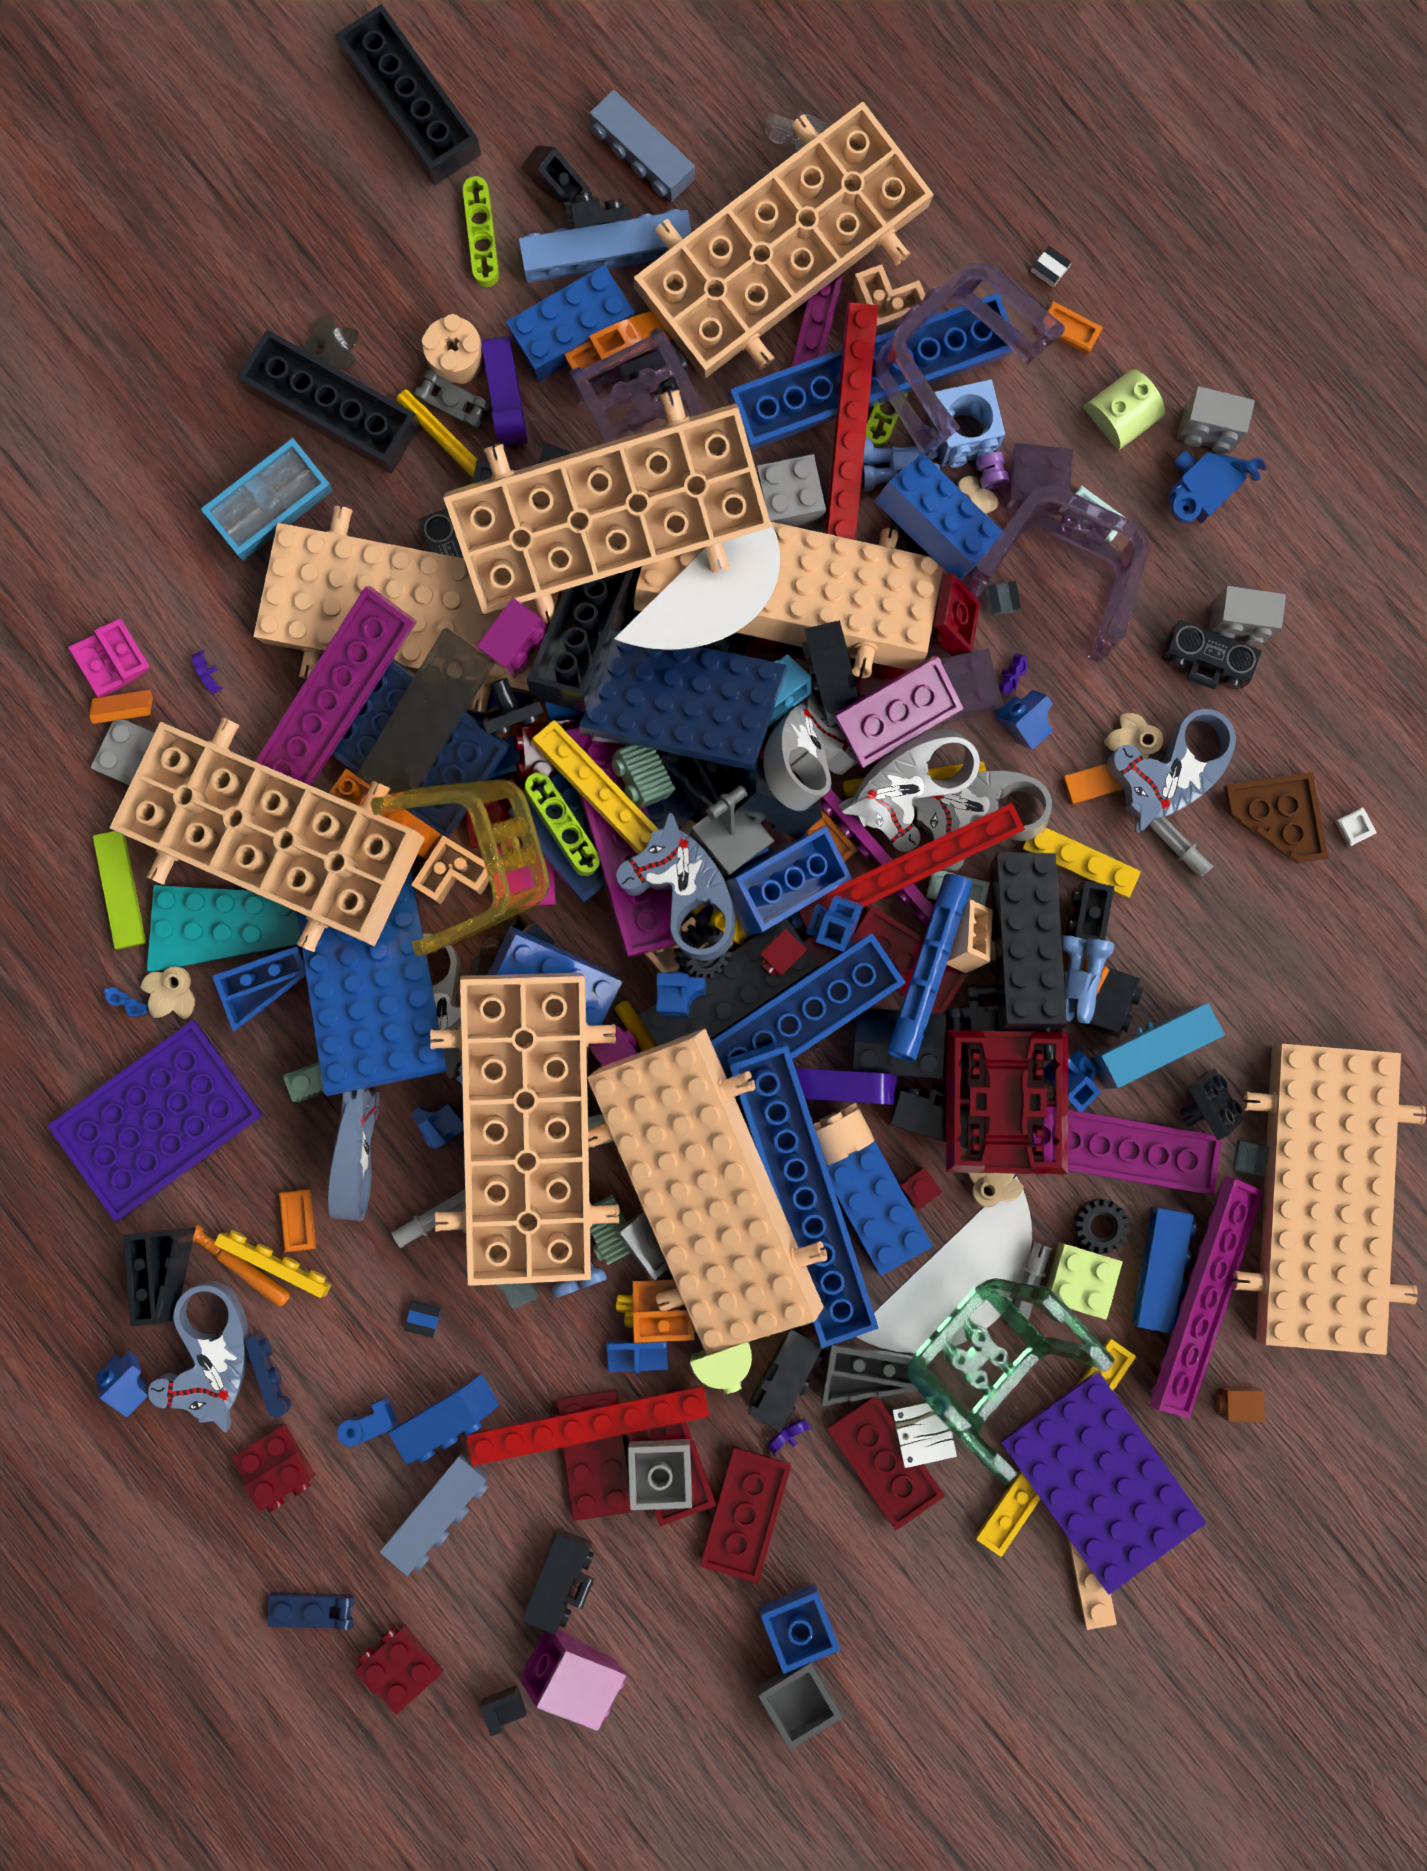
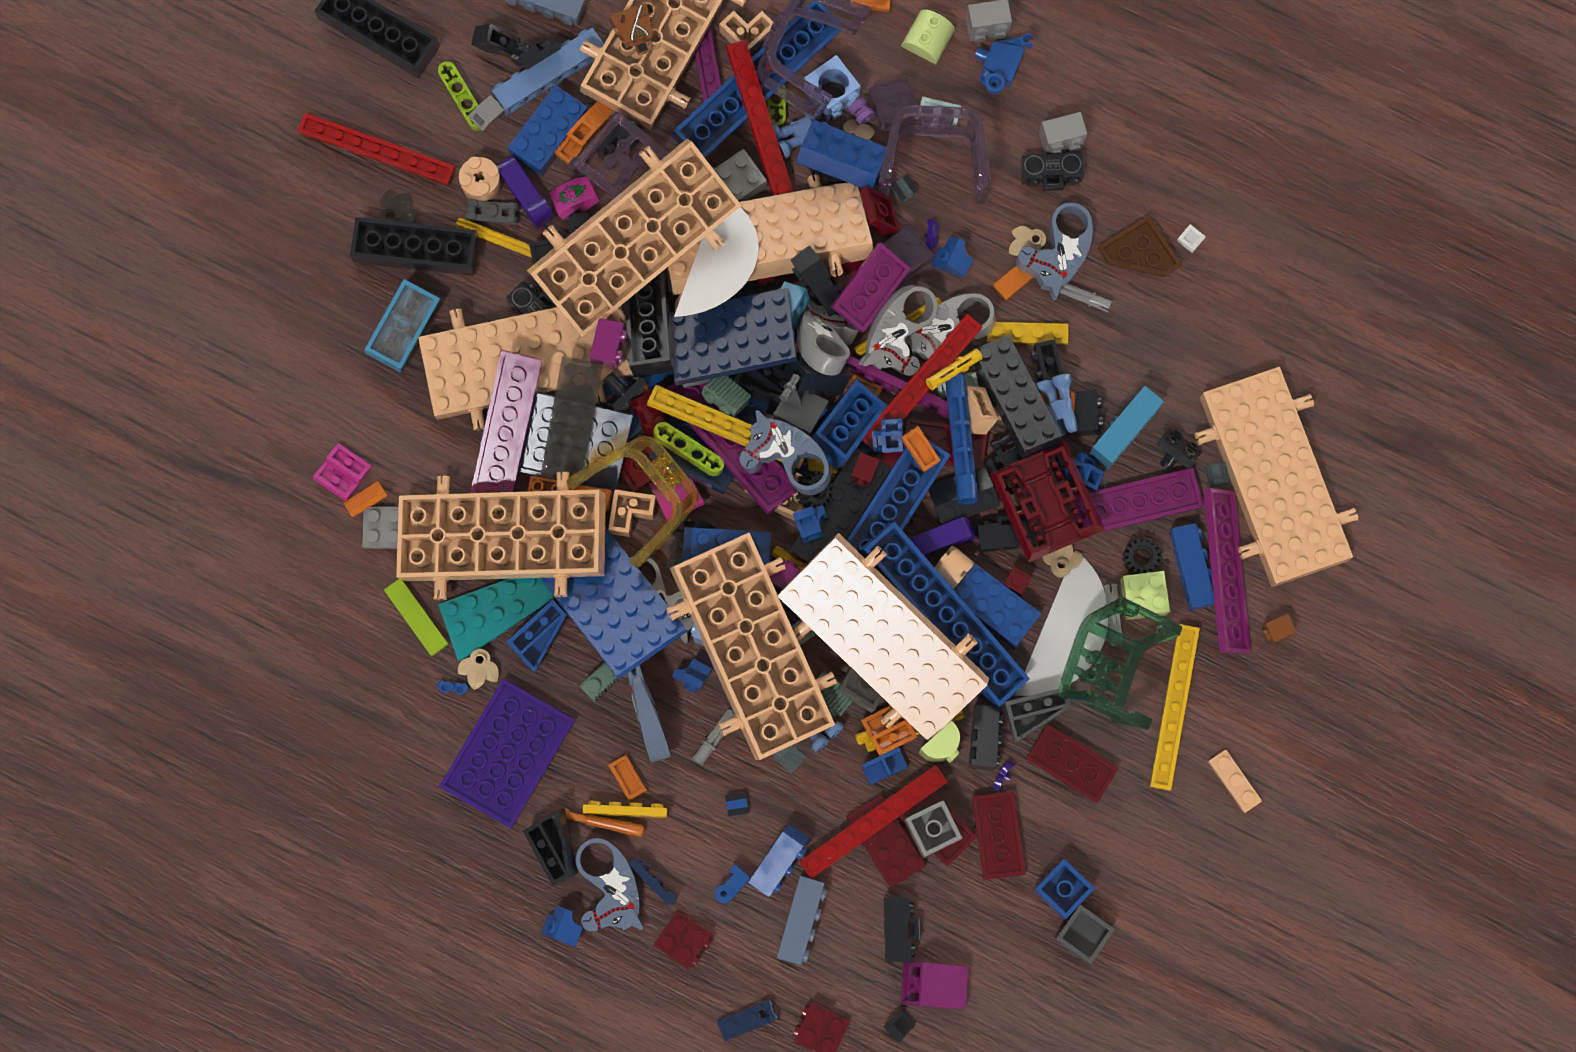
camera: 25 degrees left, 5 degrees down
dark purple piece [192,650,224,694] -> none
white sticker [893,1399,957,1468] -> none
dark purple plate [1000,1371,1206,1595] -> none
none -> red plate [297,113,455,186]
none -> light grey brick [469,95,504,132]
none -> dark pink slope [549,176,599,220]
none -> dark orange torso [609,3,653,55]
none -> orange tile [900,426,941,472]
none -> yellow pin [926,348,982,391]

